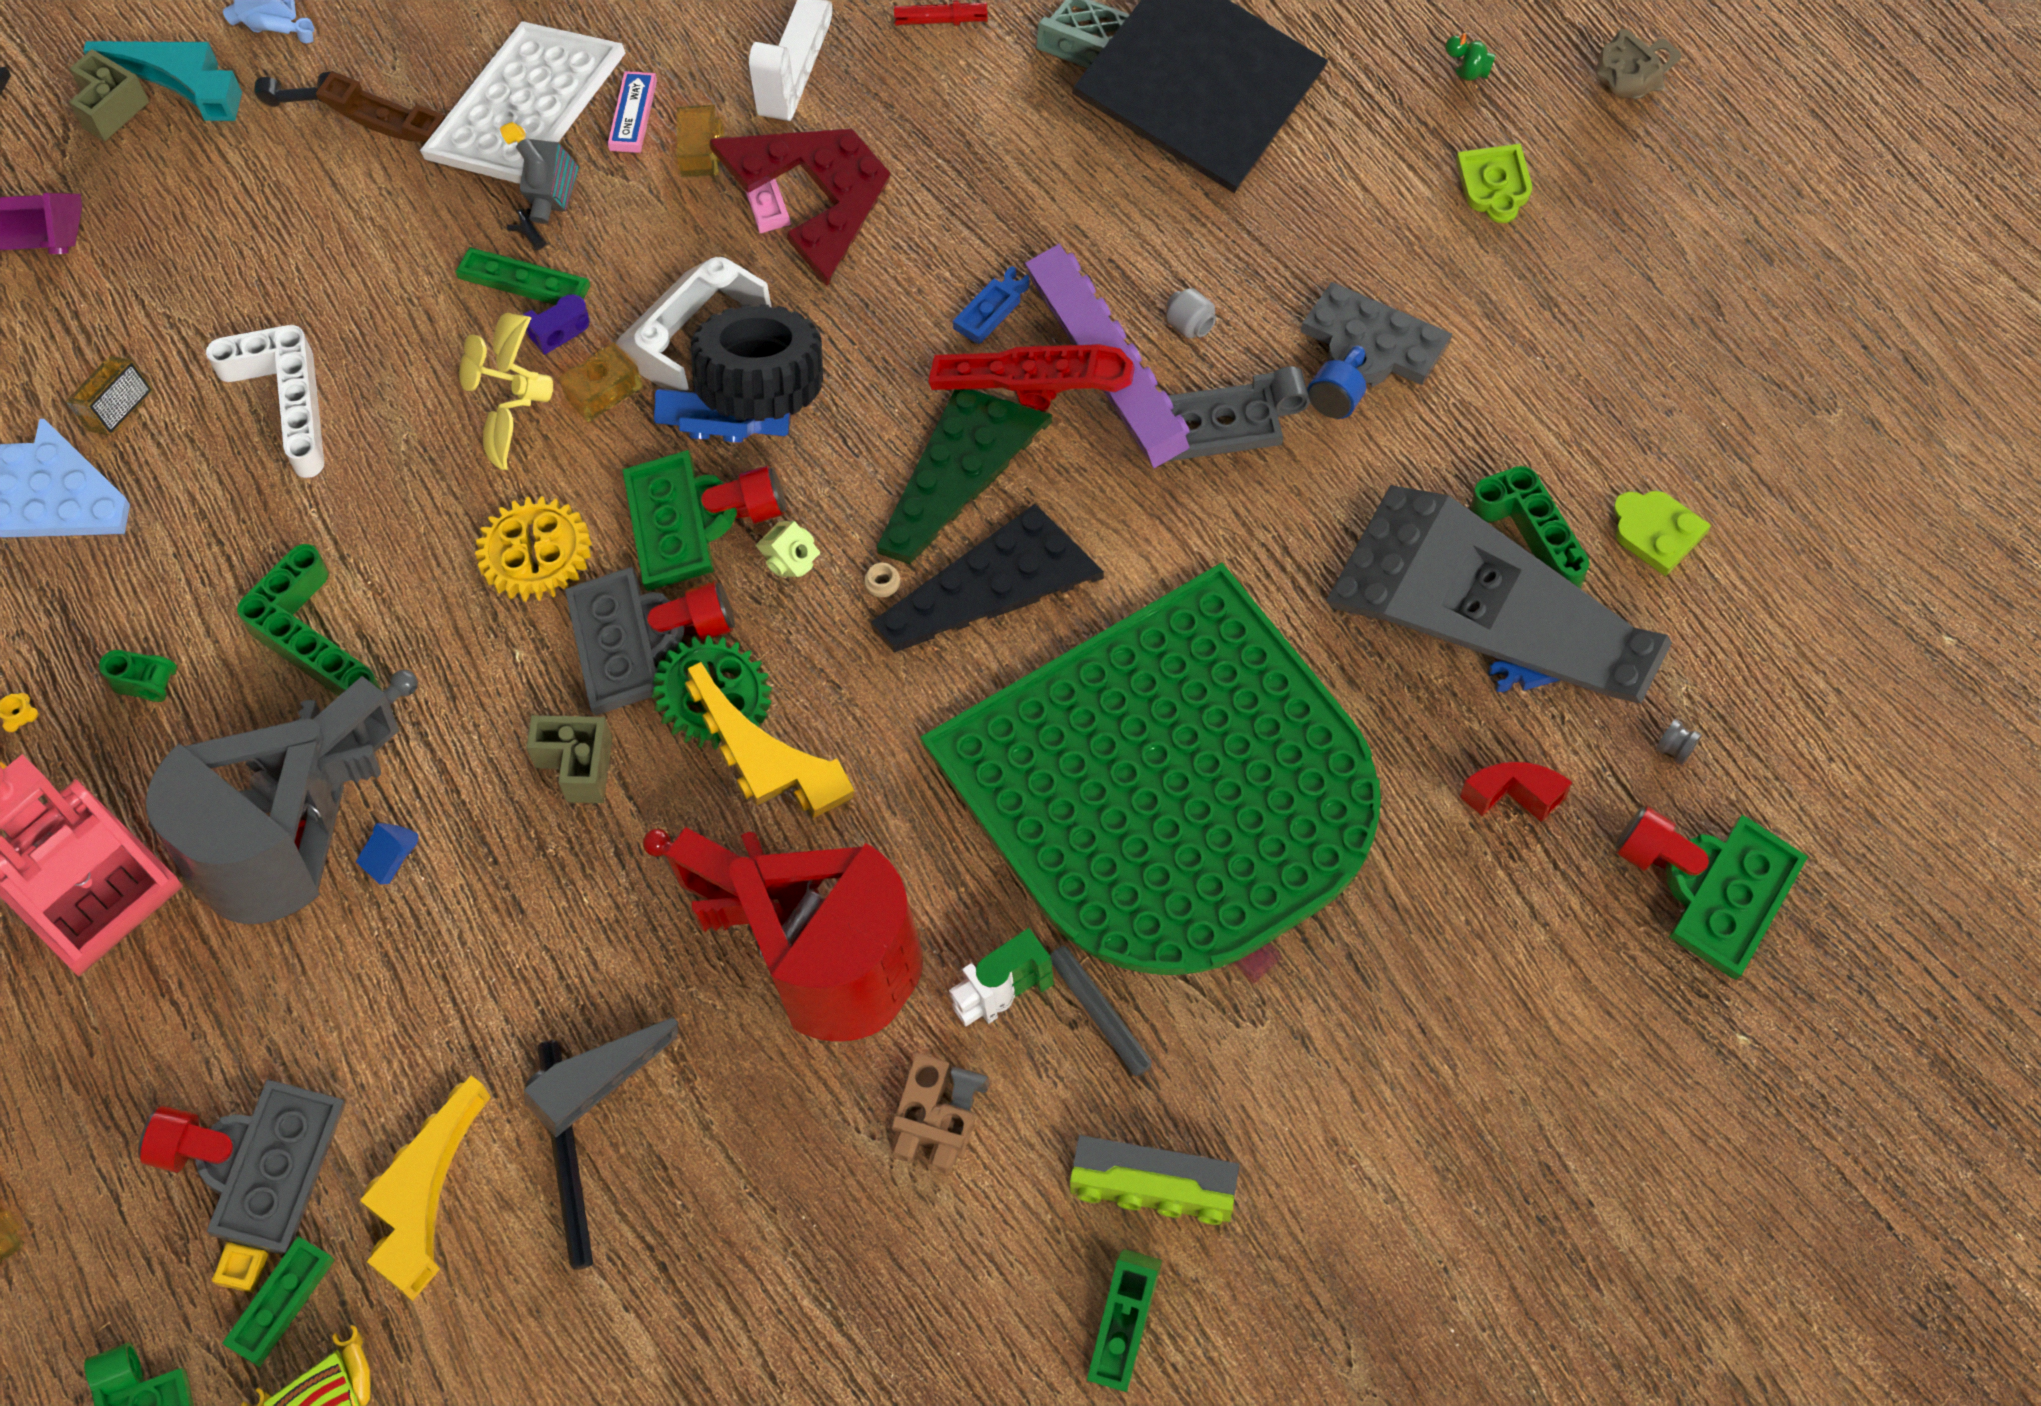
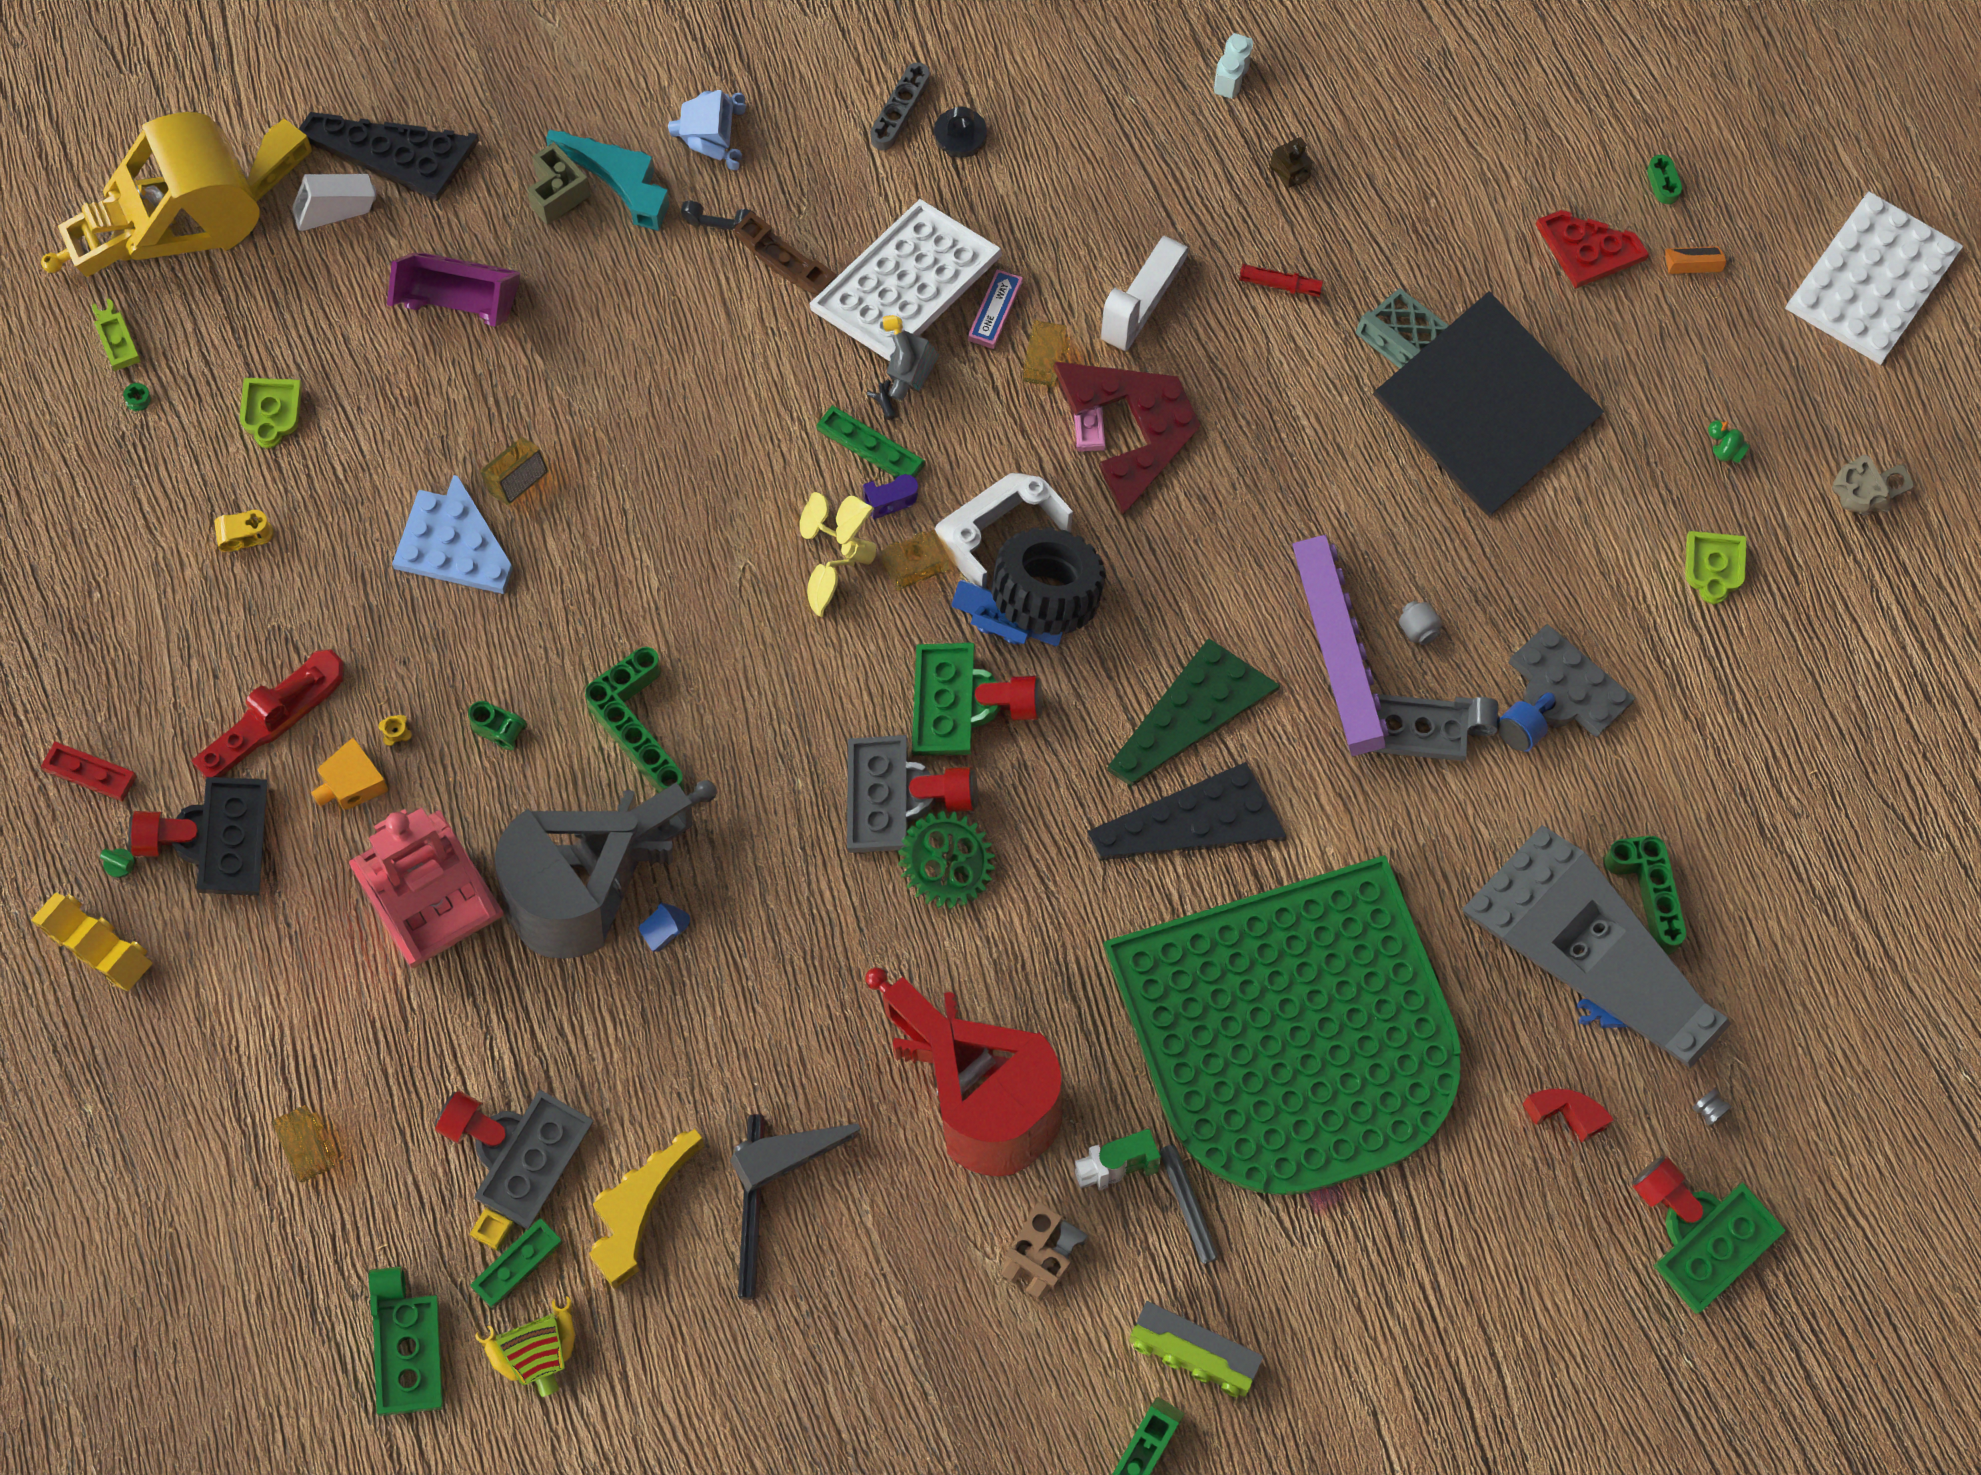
camera: 10 degrees right, 5 degrees up
white beam [206,325,324,478] -> none
yellow gear [475,496,592,602] -> none
olive brick [526,715,613,803] -> none
yellow arch [685,662,855,818] -> none
yellowish green brick [755,521,820,577] -> none
tan plate [865,563,900,597] -> none
red piece [928,344,1135,411] -> none
blue plate [953,266,1030,345] -> none
lime plate [1614,491,1711,577] -> none

